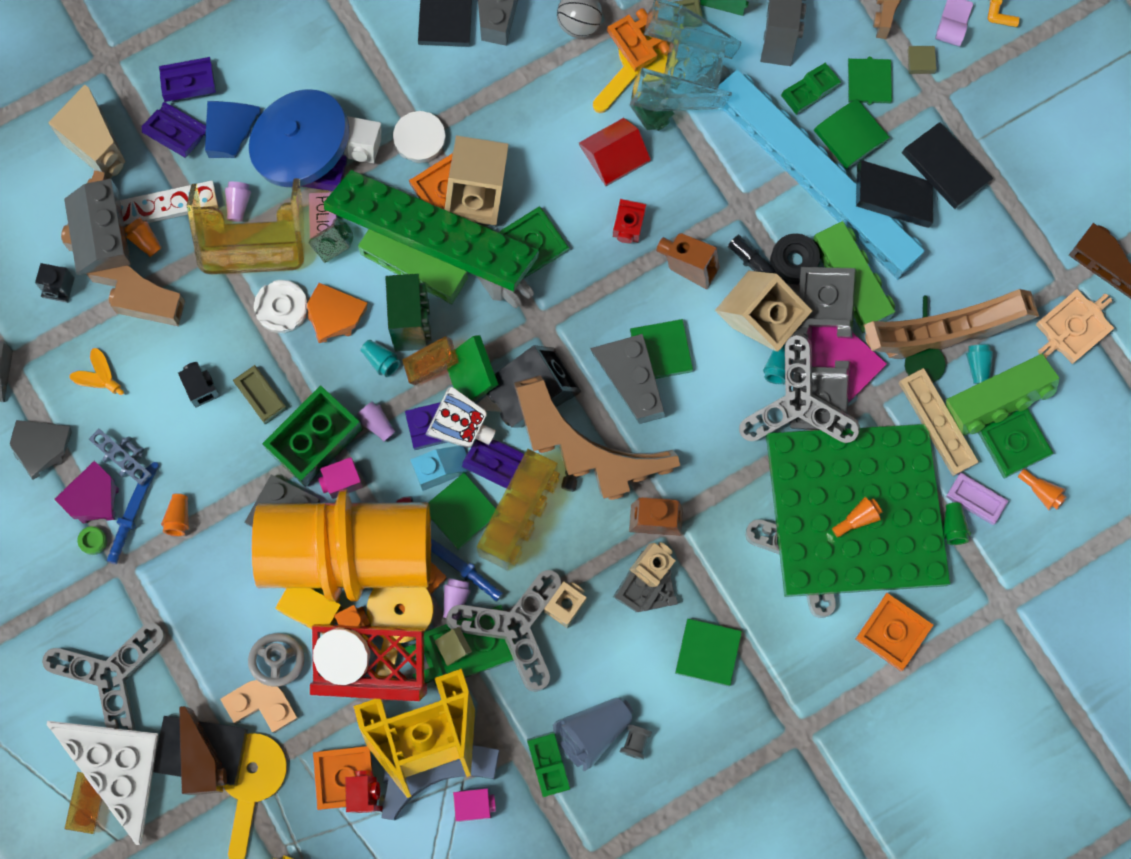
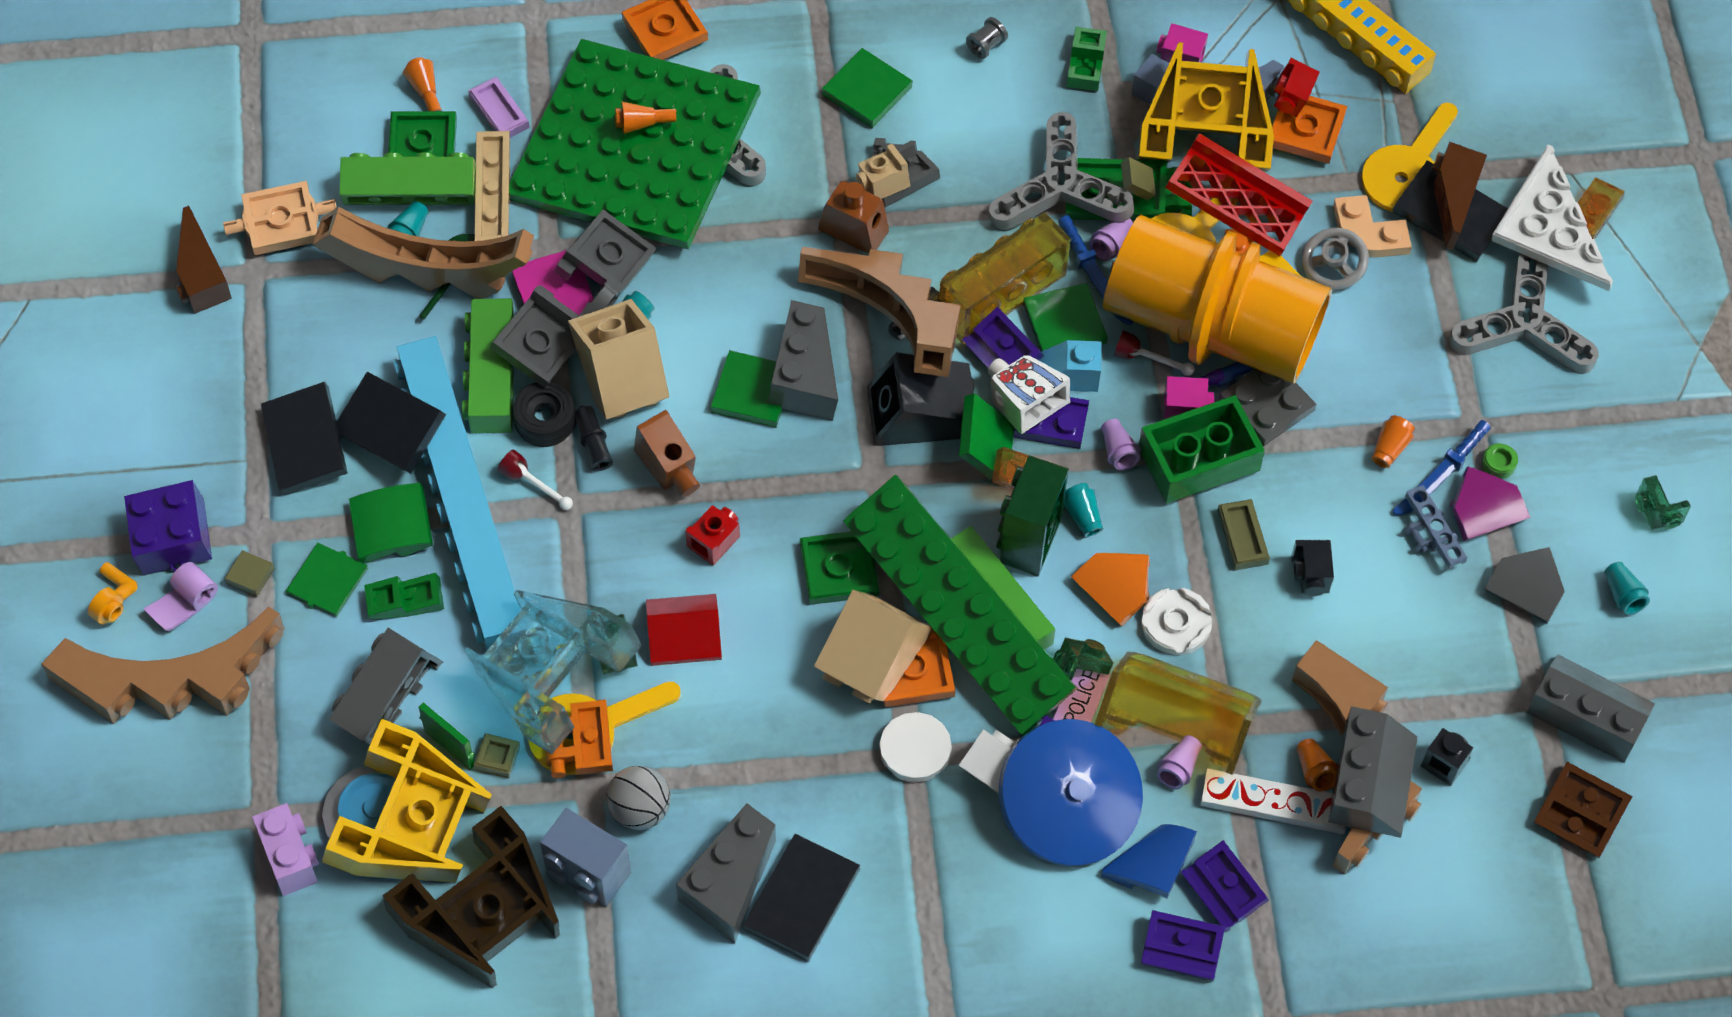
camera: 155 degrees left, 15 degrees down
tan slope [48,85,126,179] -> none
light orange piece [69,348,124,395] -> none
white tile [313,627,370,685] -> none
tan brick [544,582,587,628] -> none
sand blue cone [553,697,633,771] -> none
light grey piece [739,334,860,443] -> none
green cone [943,502,971,545] -> none
none -> dark purple brick [124,480,212,575]
none -> hinge [497,449,573,510]

